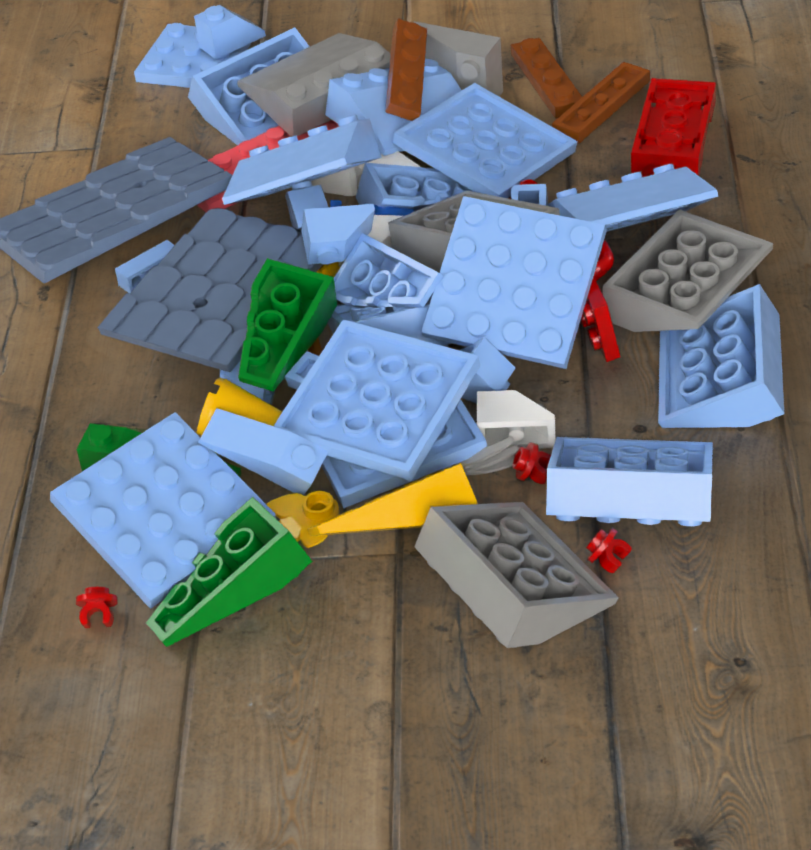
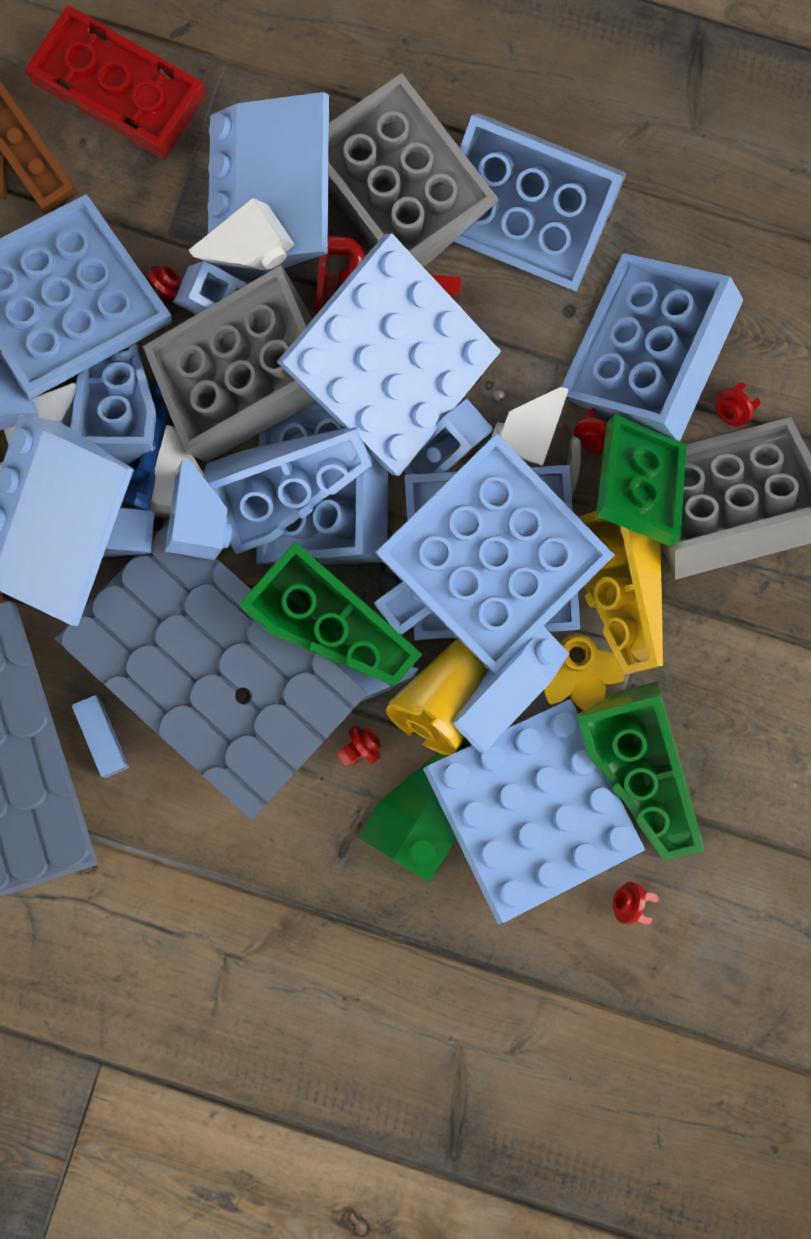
camera: 75 degrees left, 40 degrees up
none -> white slope [189,198,295,270]
none -> red plate [336,726,381,767]
none -> green plate [596,414,687,547]

